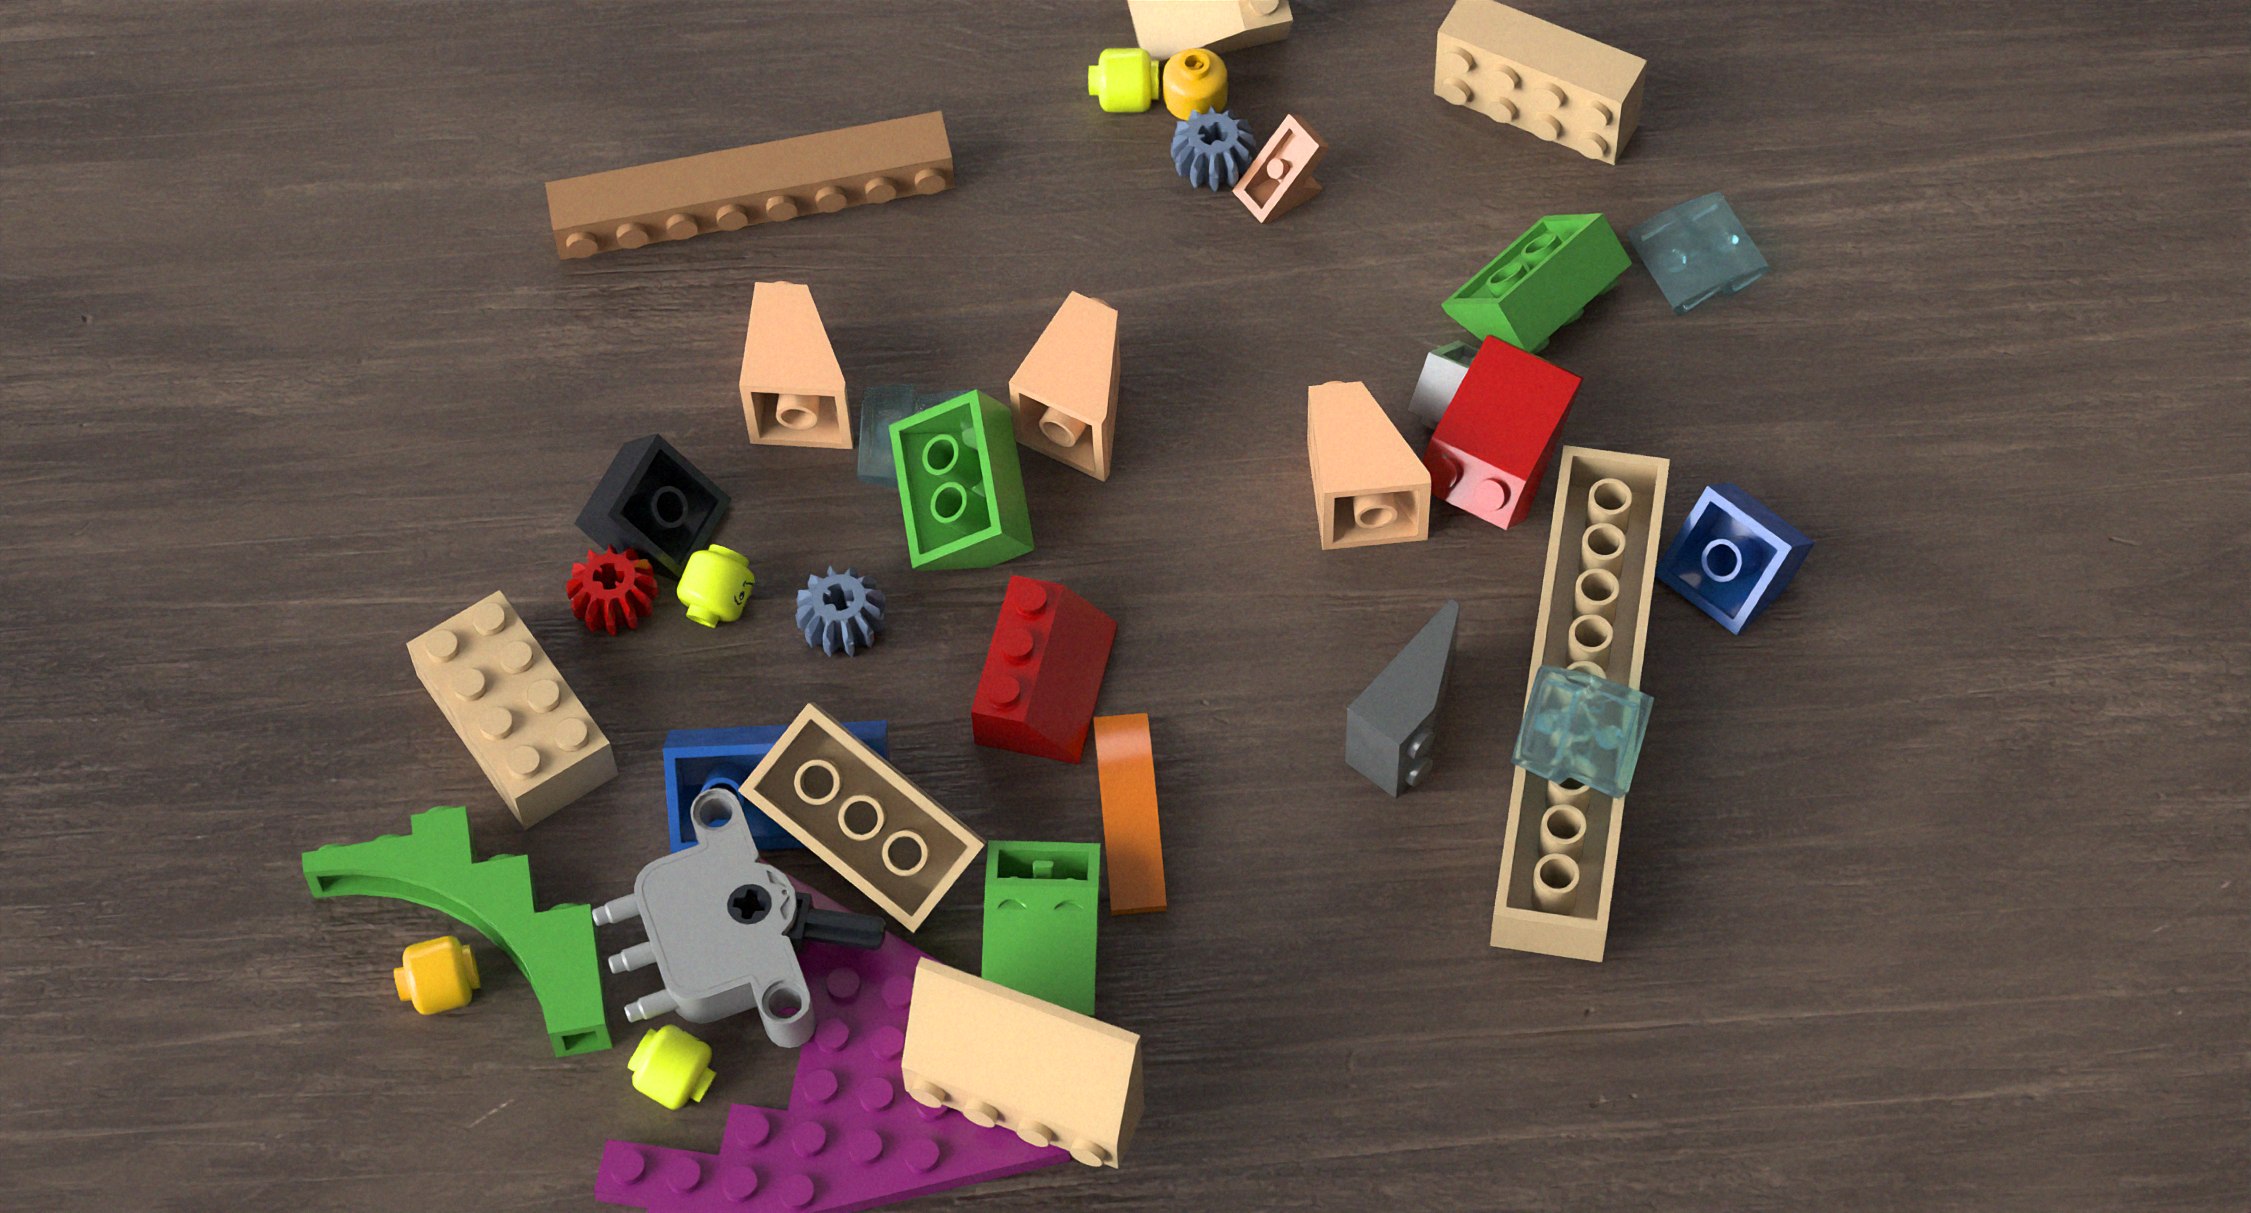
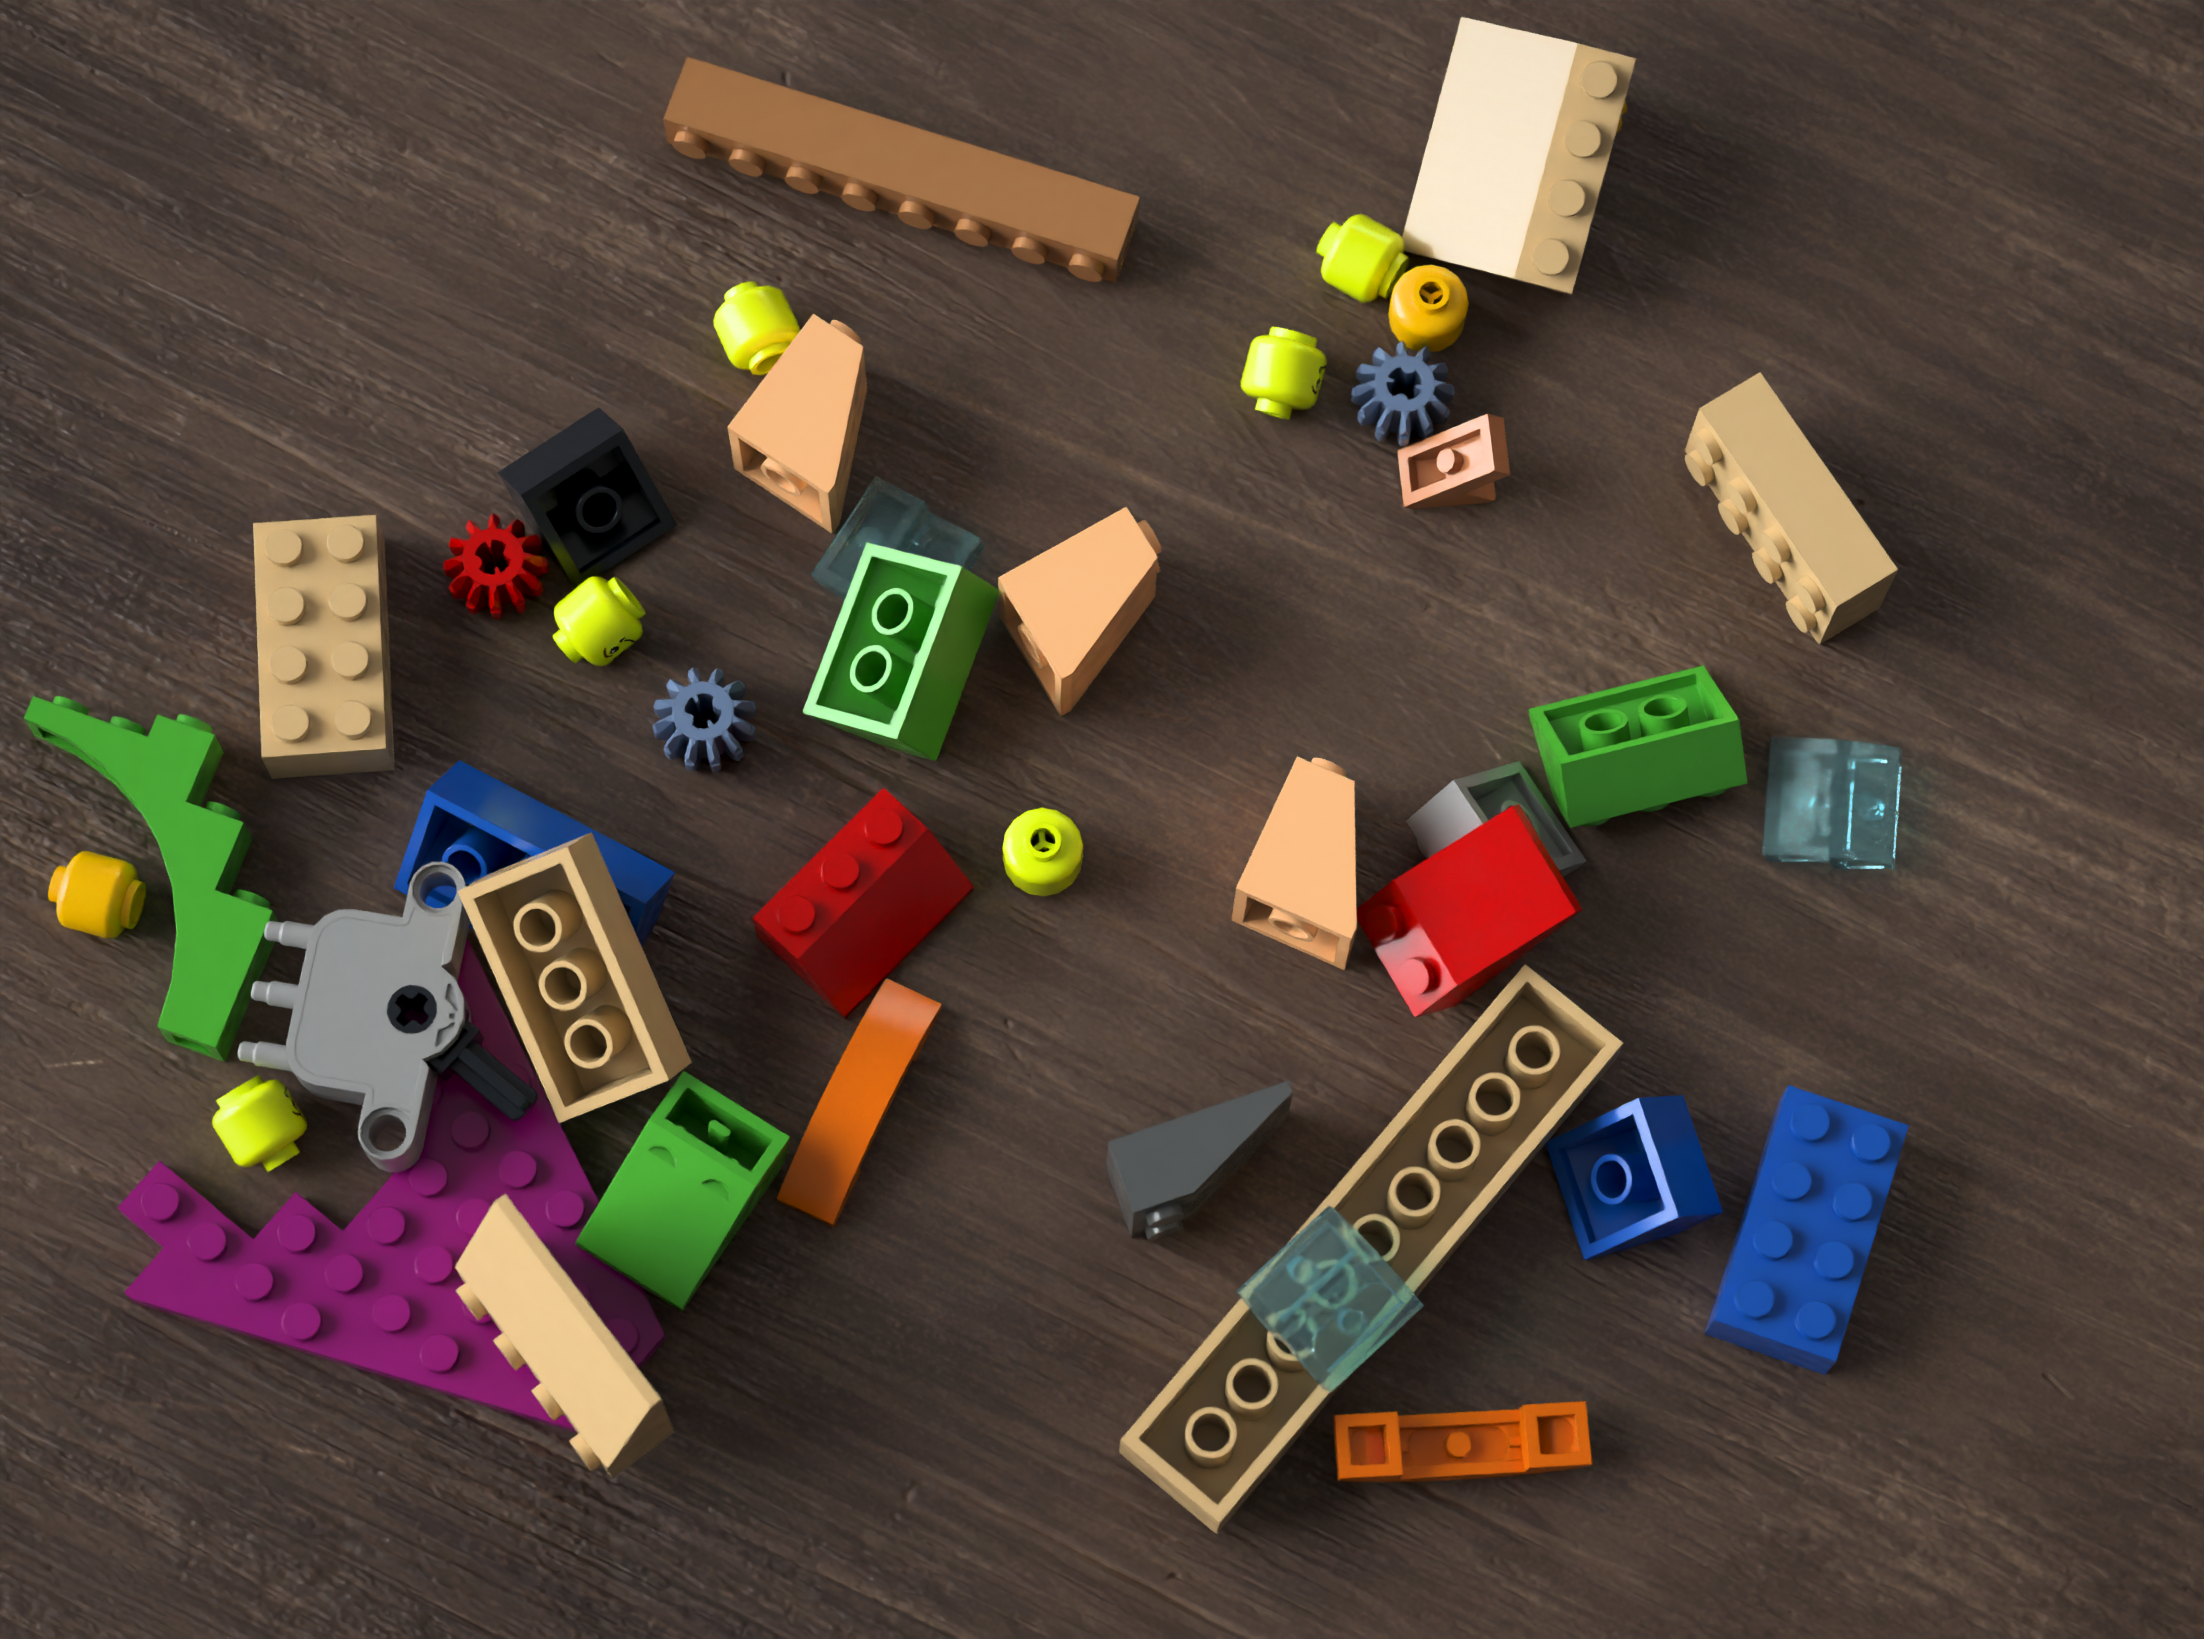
camera: 25 degrees right, 15 degrees up
none -> neon yellow head [713,281,801,375]
none -> neon yellow head [1002,808,1083,896]
none -> neon yellow head [1241,327,1327,420]
none -> orange slope [1333,1401,1592,1482]
none -> blue brick [1705,1085,1909,1375]

